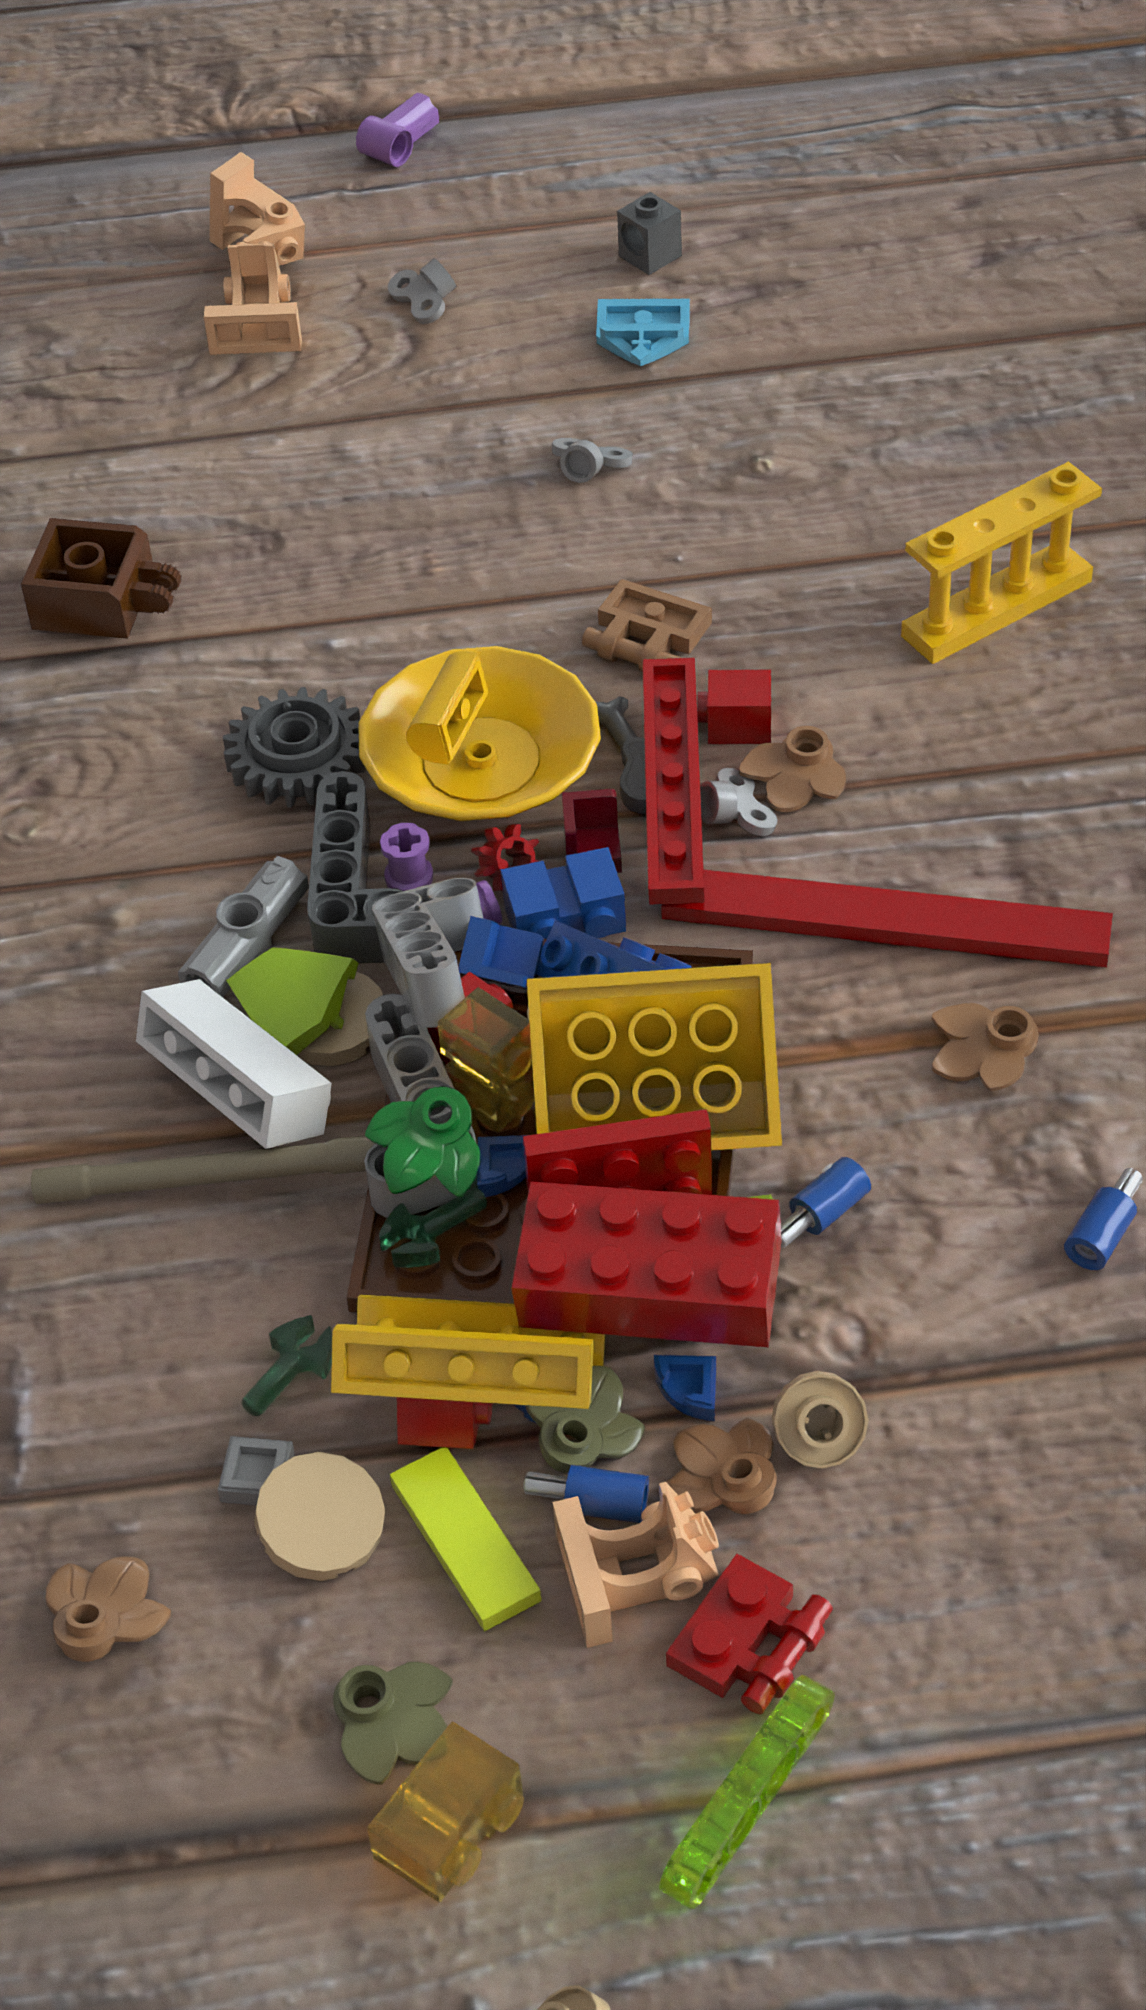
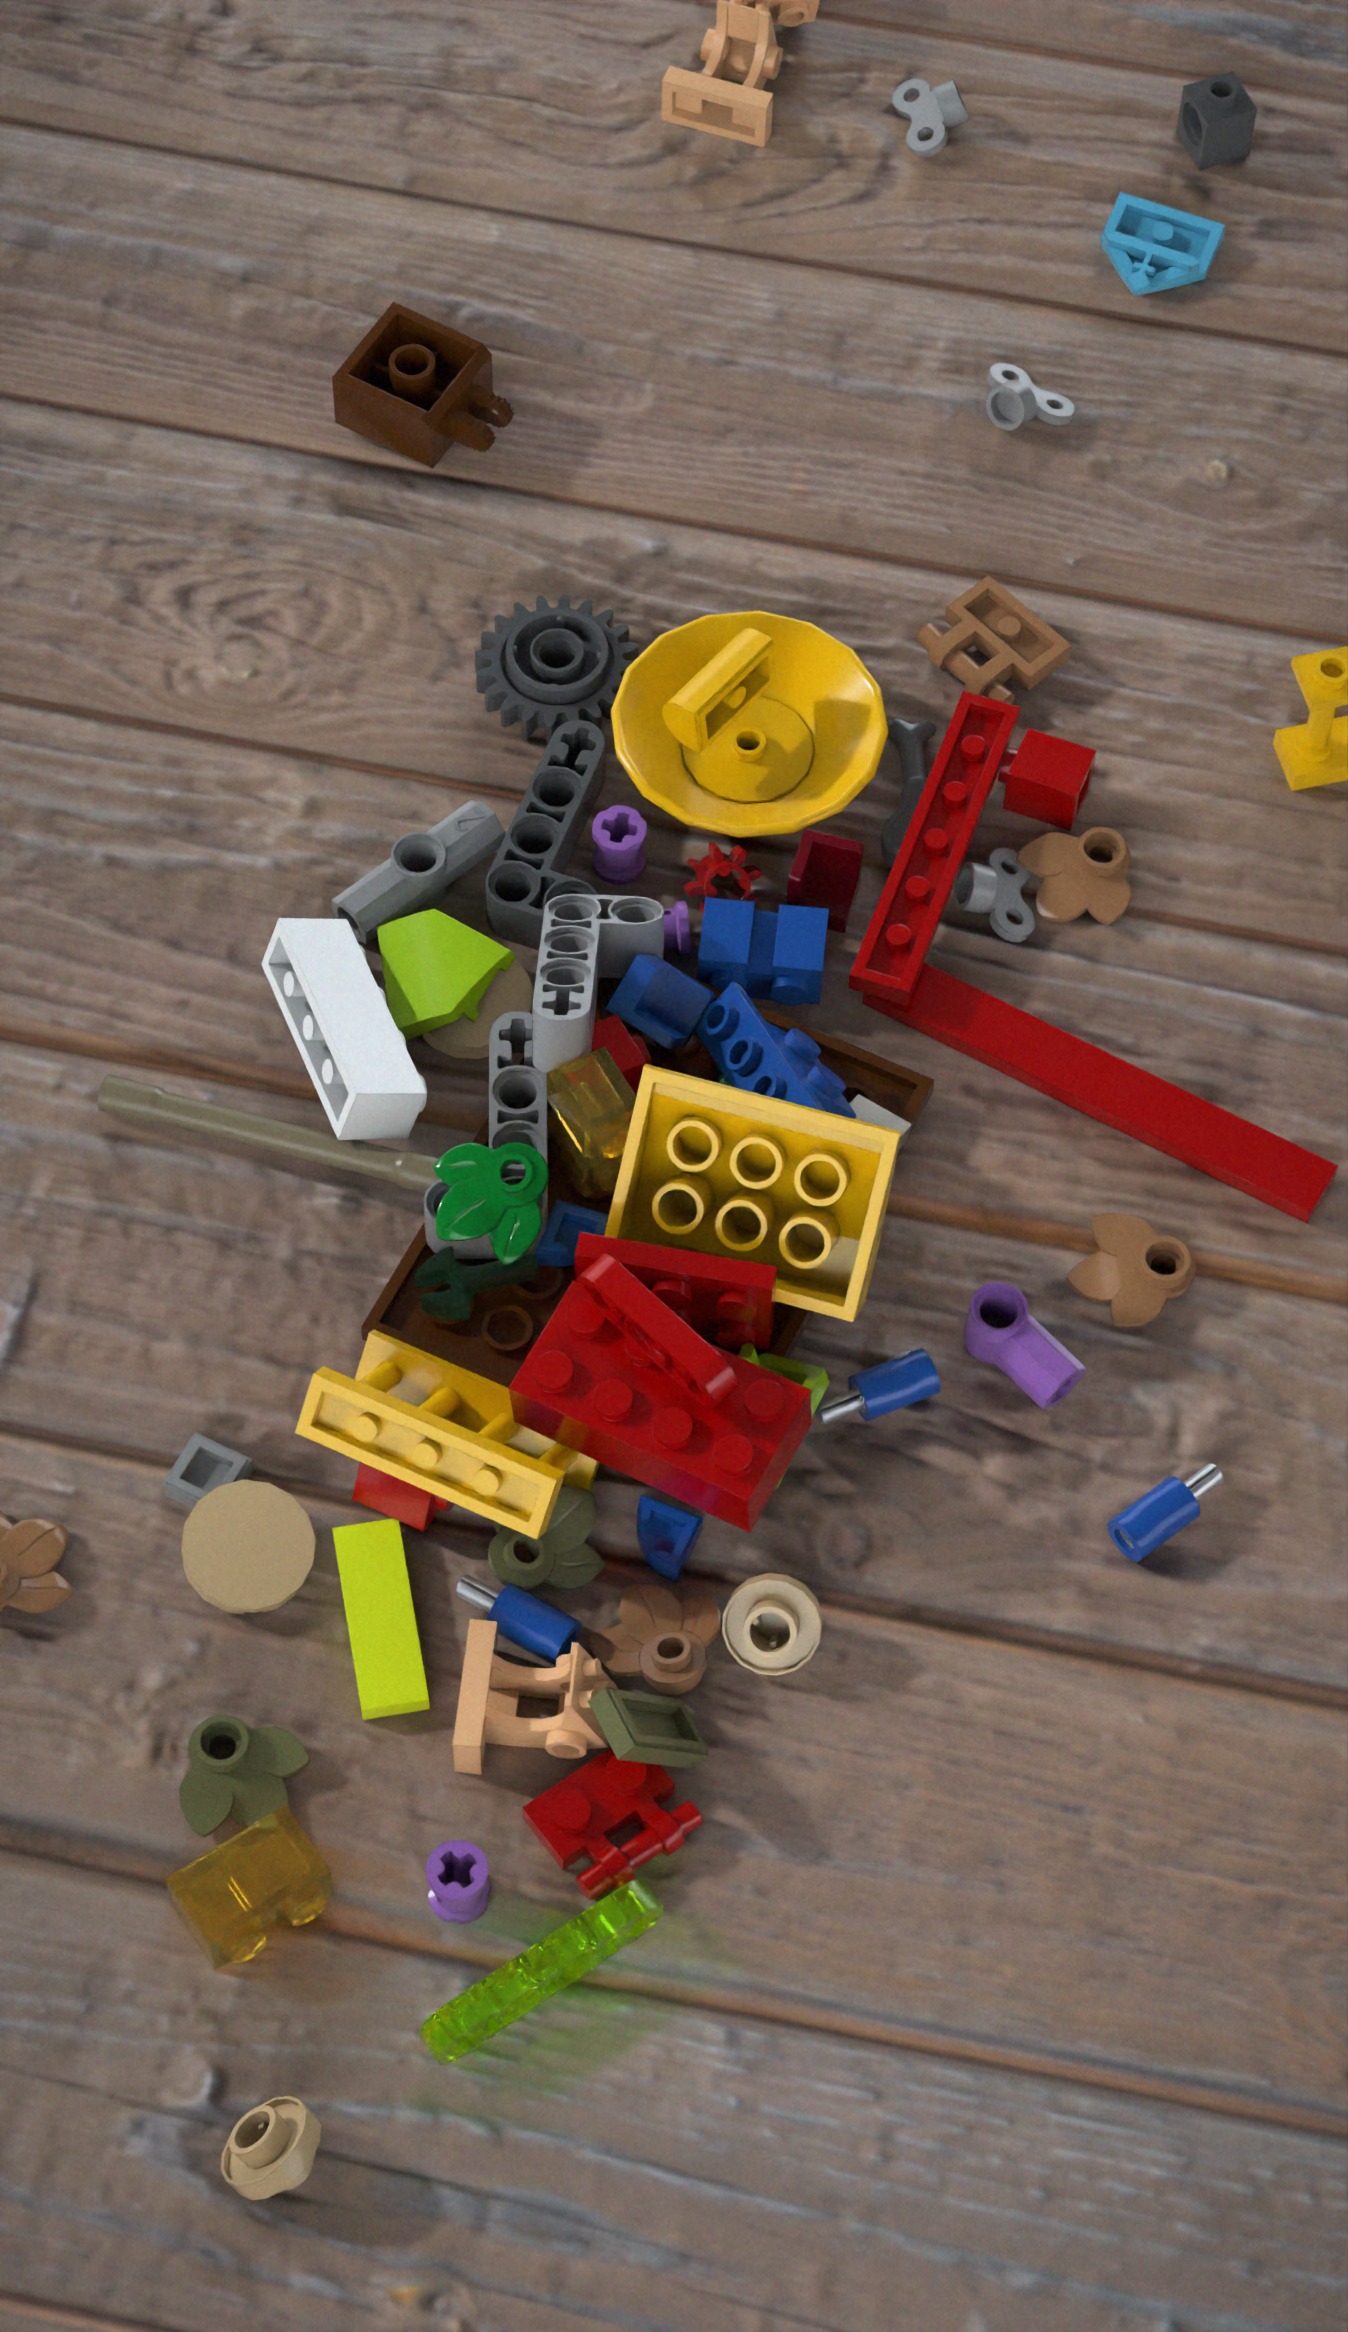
camera: 15 degrees right, 10 degrees up
clear green bar [241,1315,332,1417] -> none
none -> medium lavender bush [426,1840,490,1924]
none -> red beam [577,1254,738,1409]
none -> olive tile [588,1688,709,1769]
none -> medium lavender piece [962,1282,1086,1410]

